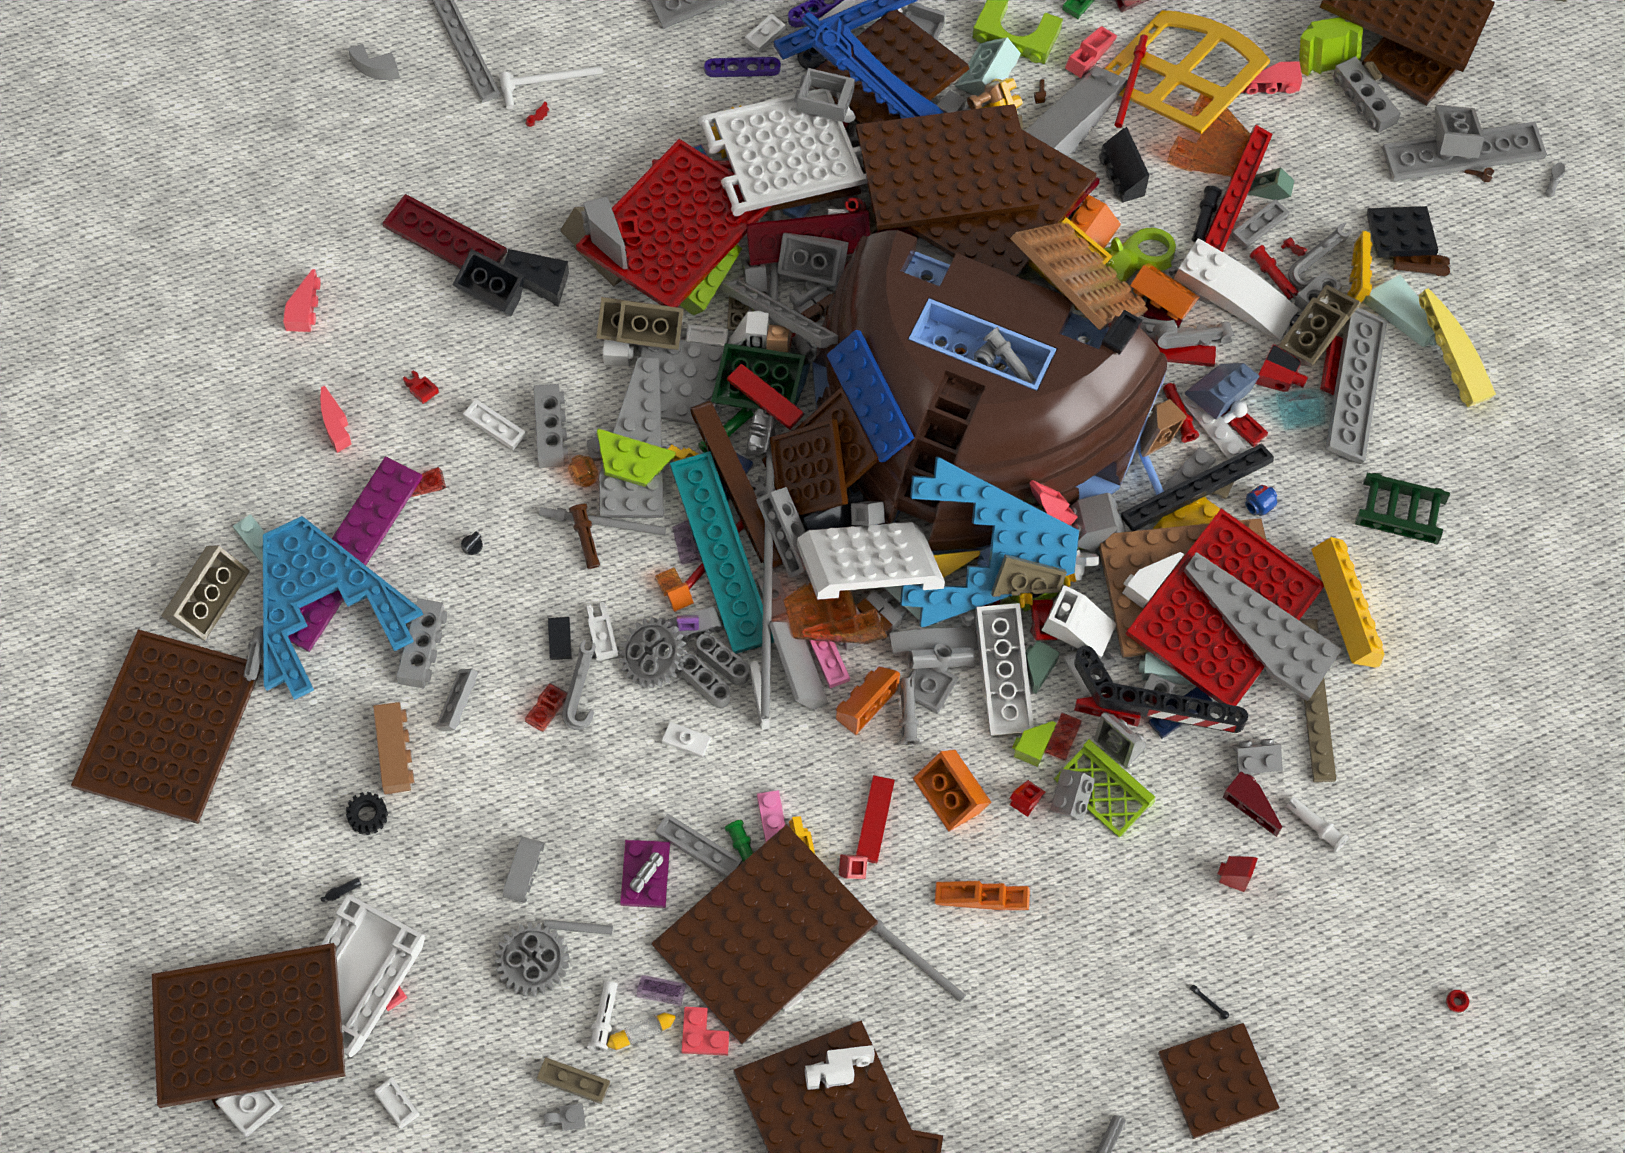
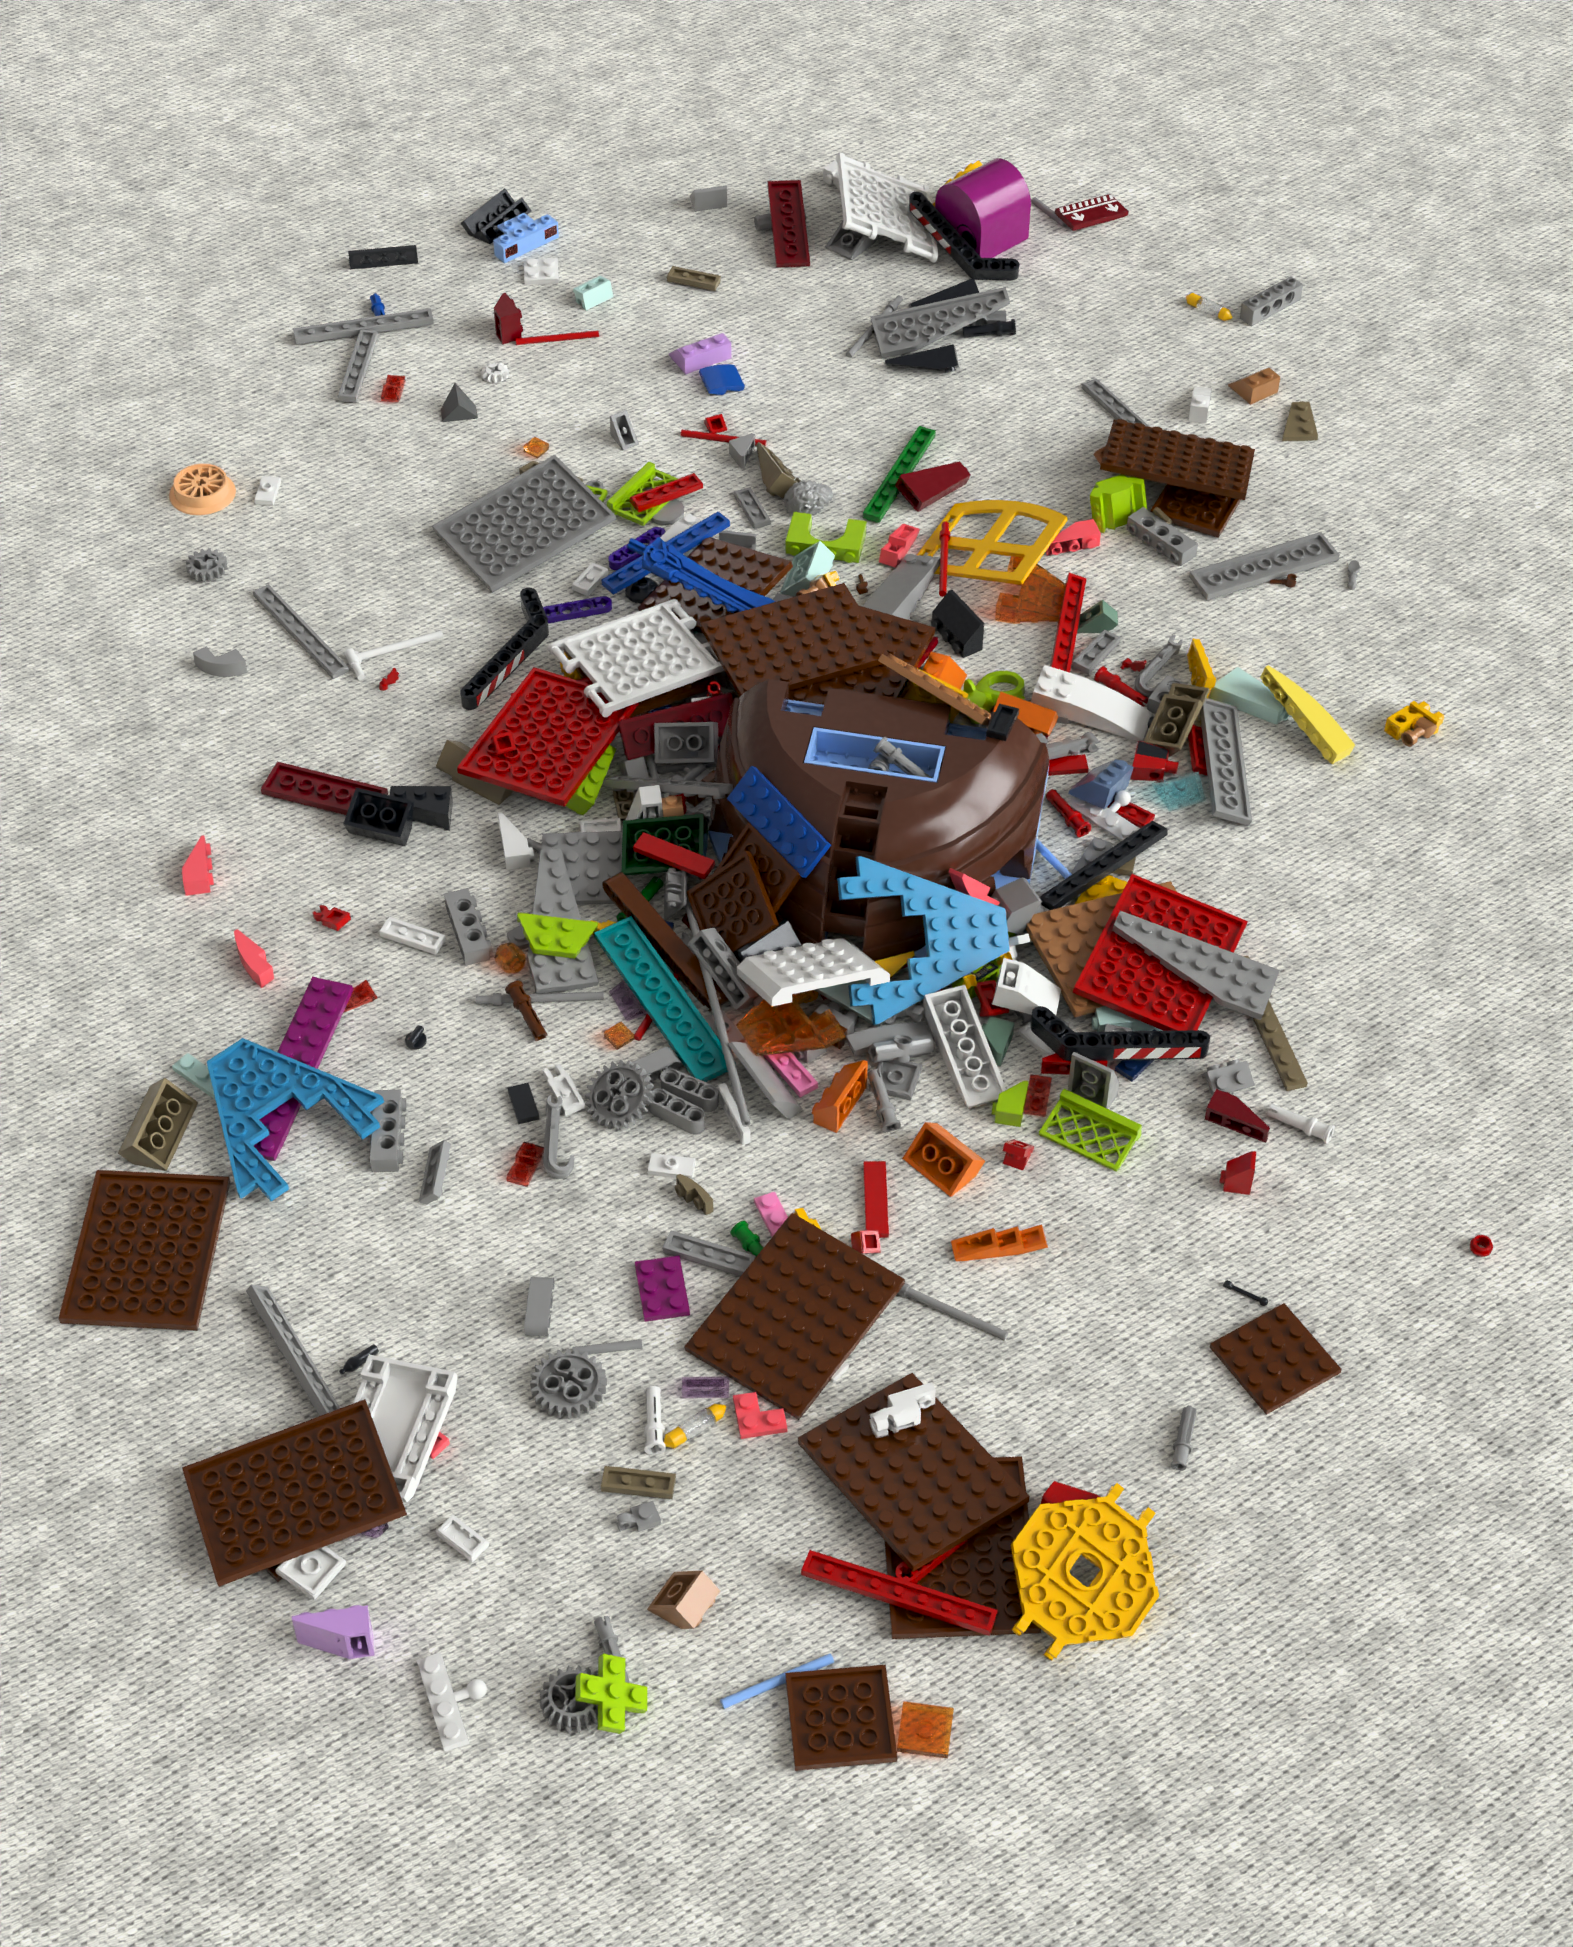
camera: 10 degrees left, 15 degrees down
light grey axle [244,626,263,681] -> none
black tyre [346,792,388,835] -> none
medium nougat brick [373,702,415,794] -> none
light grey slope [581,196,627,270] -> none
dark tan slope [596,297,684,350] -> none
light grey axle [630,852,663,893] -> none
orange tile [666,582,694,612] -> none
medium lavender slope [677,615,699,631] -> none
light grey window [794,68,855,122] -> none
light grey brick [851,501,885,526] -> none
dark tan wing [991,554,1067,597] -> none
light grey bracket [1049,769,1095,821] -> none
white slope [1123,552,1184,608] -> none
medium nougat slope [1140,399,1187,457] -> none
black pin [1192,185,1222,242] -> none
blue head [1245,485,1277,516] -> none
yellow slope [1311,537,1385,668] -> none
dark green fence [1355,472,1450,545] -> none
black plate [1367,206,1438,257] -> none
reddish brown hinge [1393,255,1450,276] -> none
light grey slope [1435,105,1484,159] -> none
none -> light grey plate [246,1284,340,1416]
none -> black beam [460,587,549,710]
none -> dark tan slope [675,1174,714,1215]
none -> yellow hips [1384,701,1444,747]

